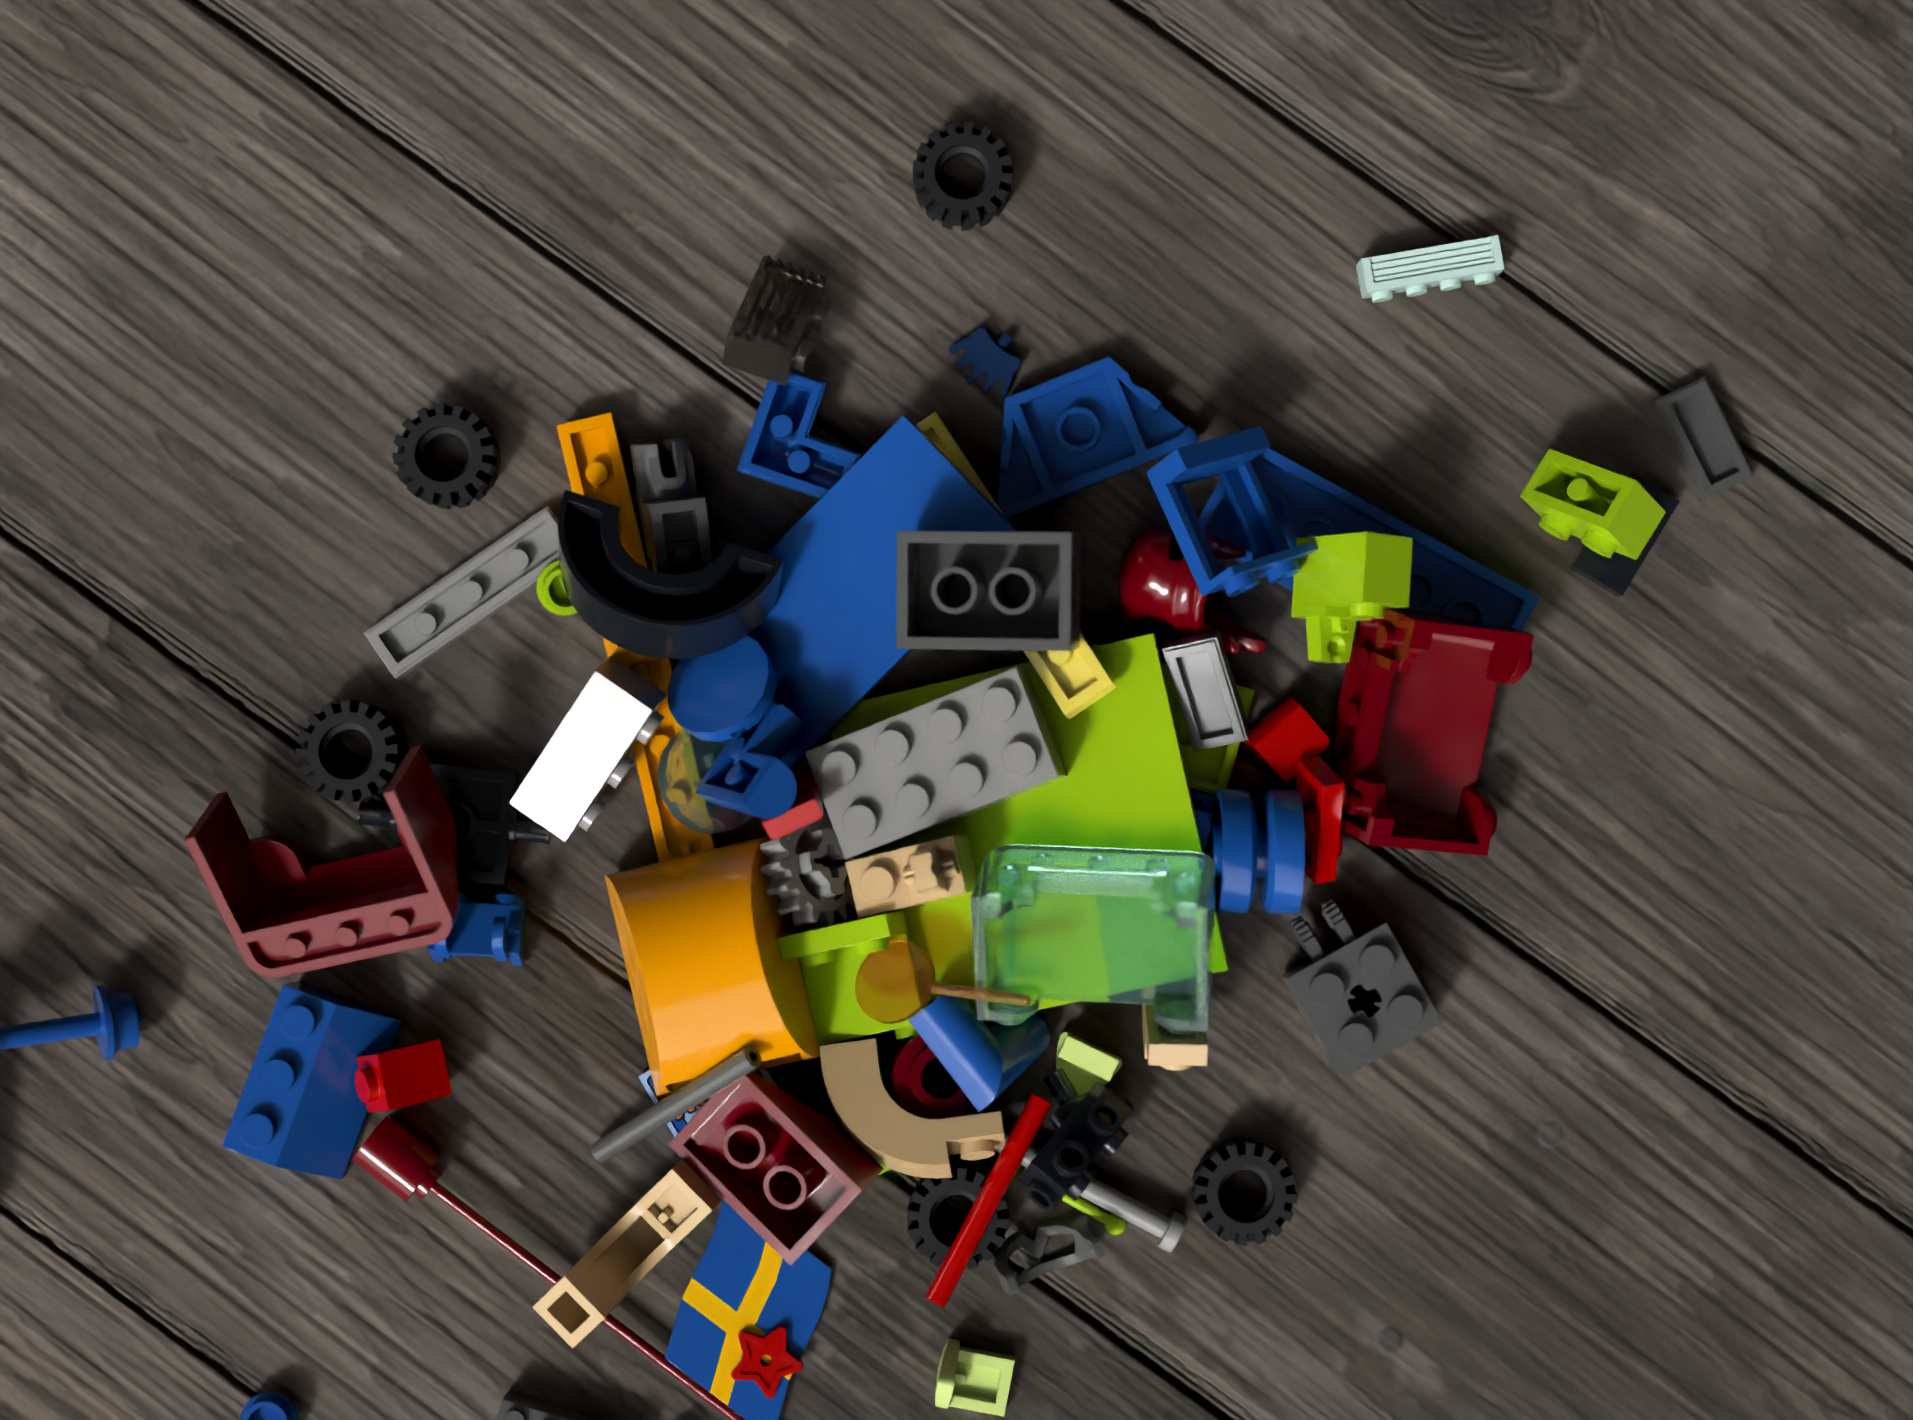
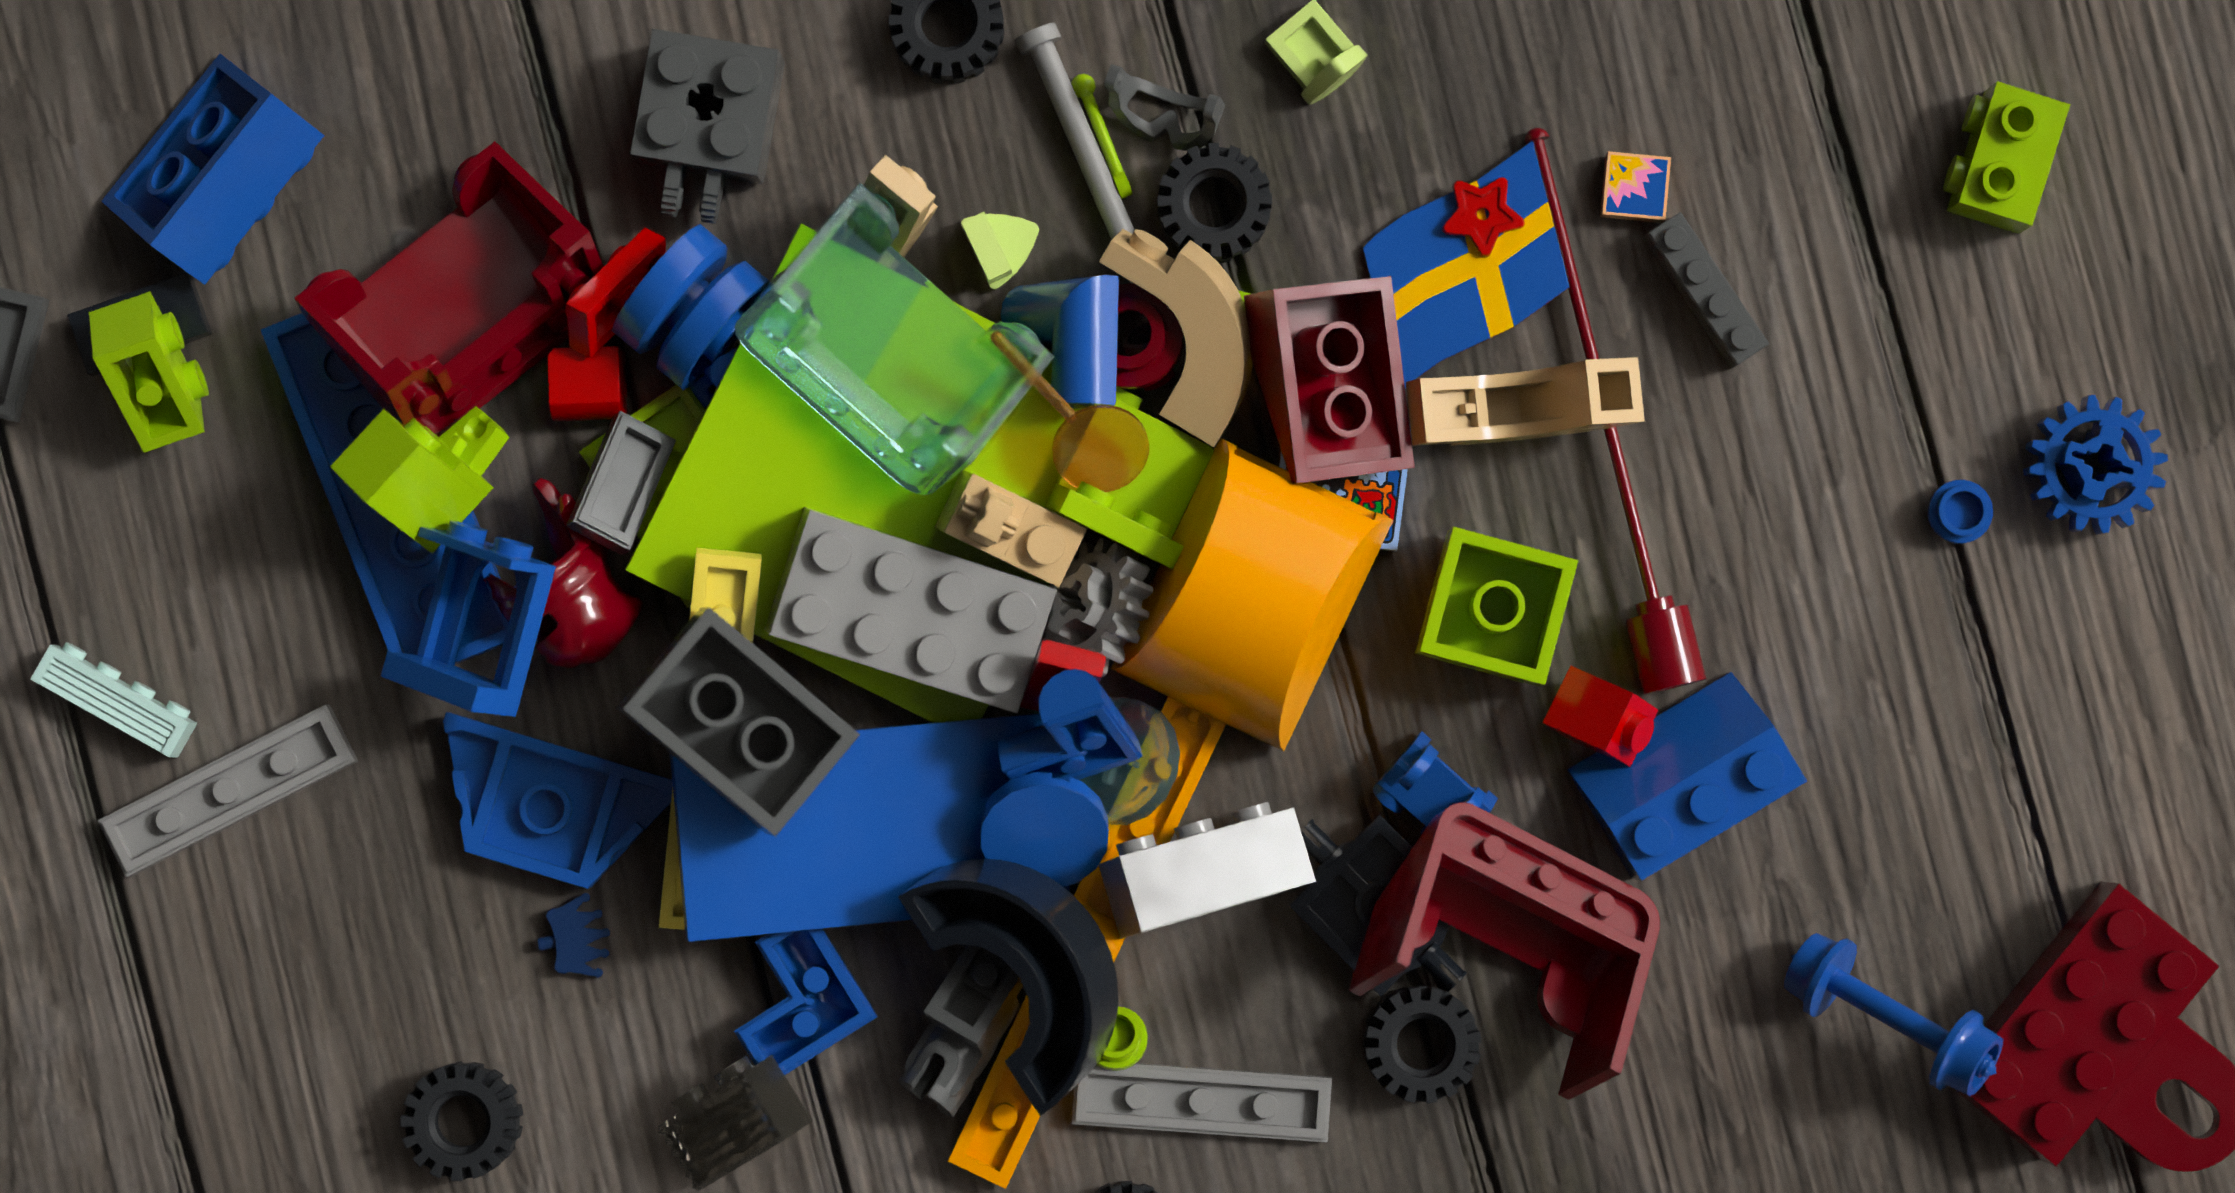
camera: 135 degrees left, 0 degrees up
dark grey piece [591,1046,762,1163] -> none
red piece [925,1093,1052,1307] -> none
black brick [1019,1068,1134,1211] -> none
none -> light grey tile [97,704,358,877]
none -> blue slope [101,53,324,285]
none -> lime brick [1415,526,1578,687]

